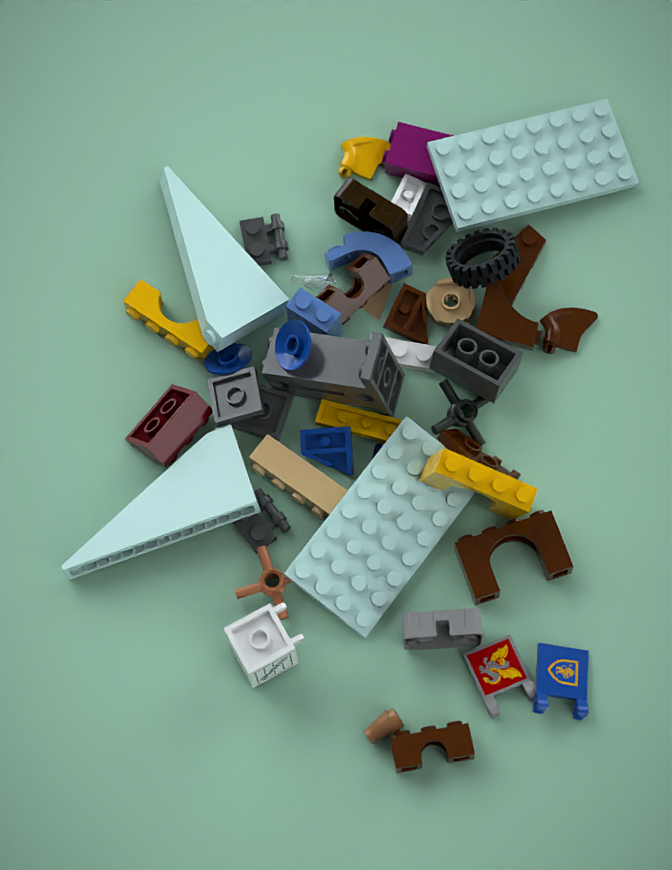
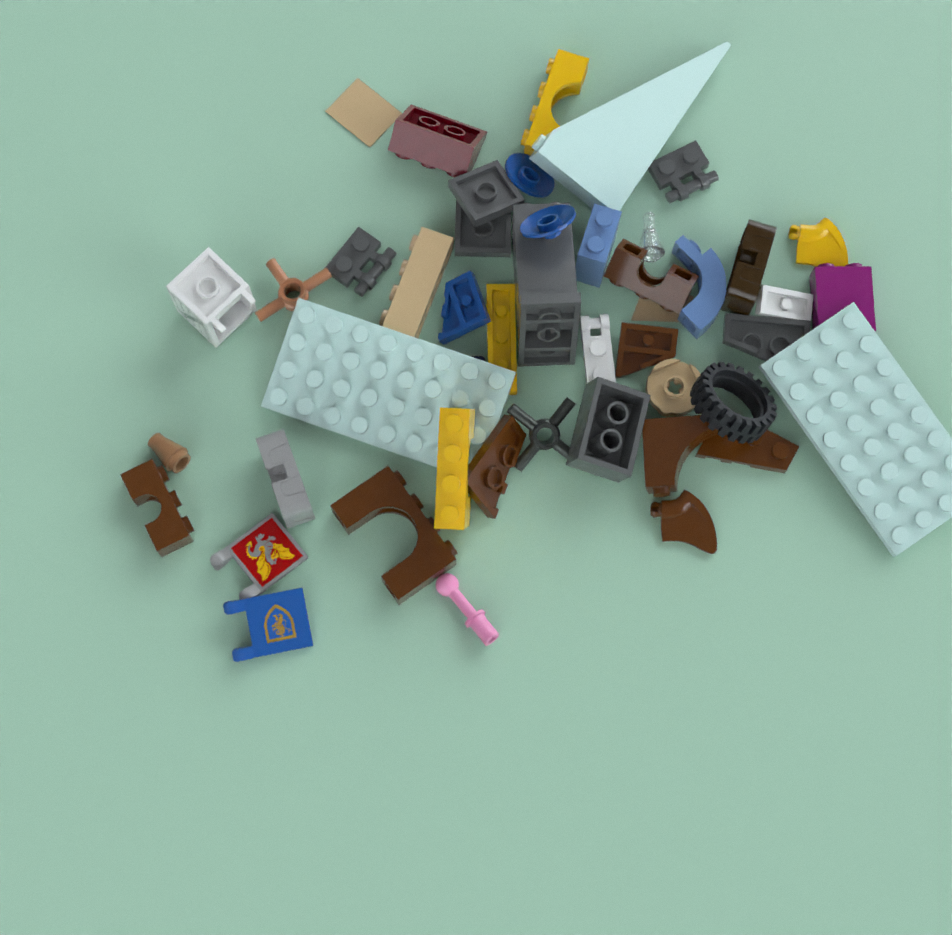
camera: 65 degrees right, 5 degrees up
light aqua slope [62,425,261,580] -> none
none -> tan sticker [325,78,402,147]
none -> bright pink pin [436,573,499,646]

